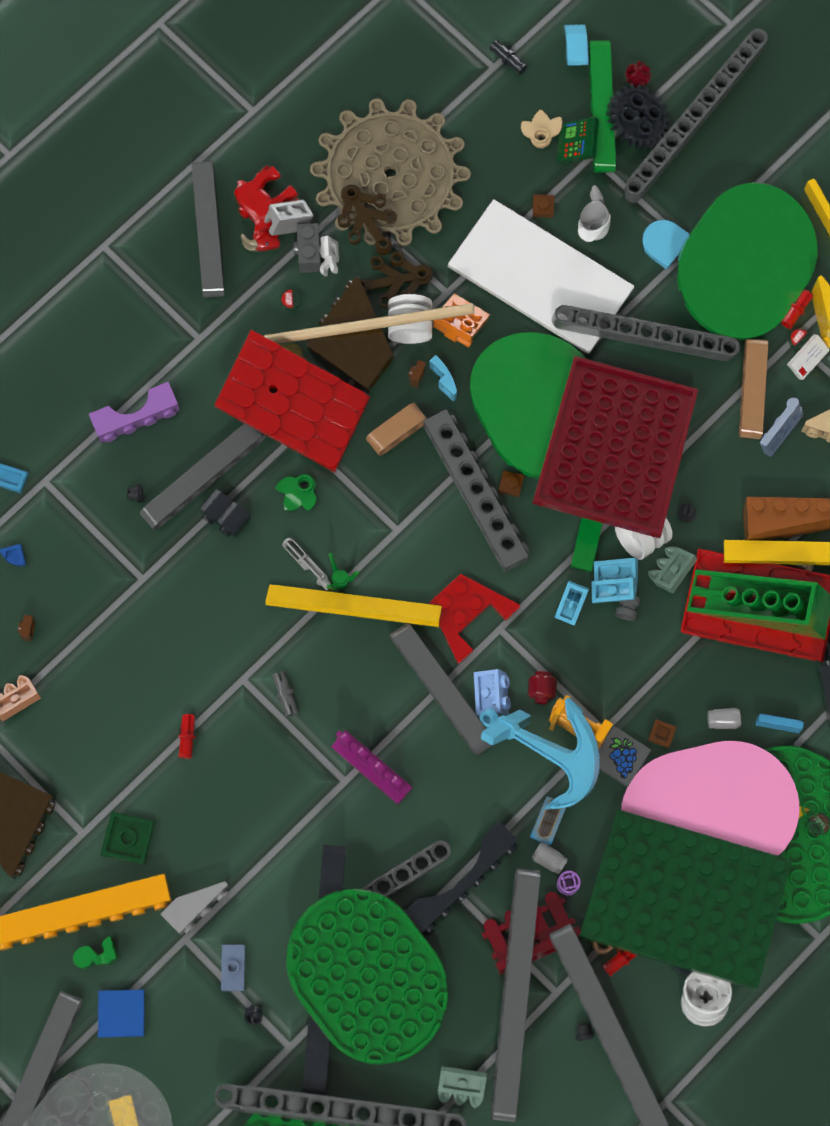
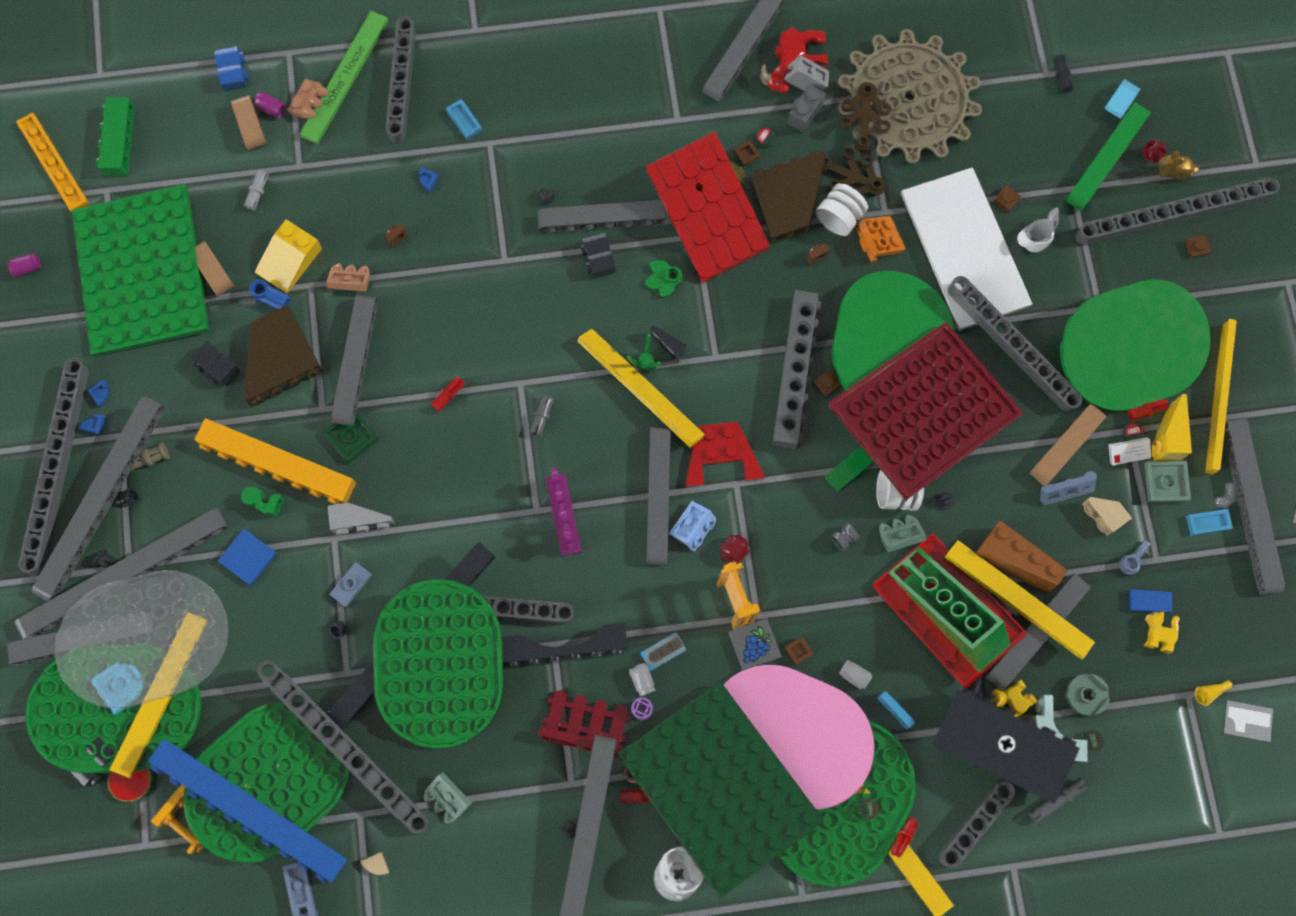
camera: 35 degrees right, 0 degrees up
medium lavender arch [89,382,180,443] -> none
tan piece [264,303,475,344] -> none
light grey piece [282,537,331,591] -> none
white plate [319,236,339,276] -> none
medium nougat beam [366,403,427,456] -> none
medium azure slope [429,355,457,402] -> none
medium azure piece [480,698,600,810] -> none
dark grey beam [491,868,540,1122] -> none
tan plate [521,110,562,148] -> none
medium azure slope [554,581,589,626] -> none
dark green tile [556,117,599,164] -> none
medium azure slope [592,558,638,603] -> none
black gear [606,84,671,150] -> none
medium azure tile [642,220,689,270] -> none
none -> dark grey beam [331,295,378,426]
none -> black slope [650,326,686,363]
none -> reddish brown plate [733,140,760,167]
none -> pearl gold animal [1158,150,1199,181]
none -> reddish brown plate [1185,235,1211,259]

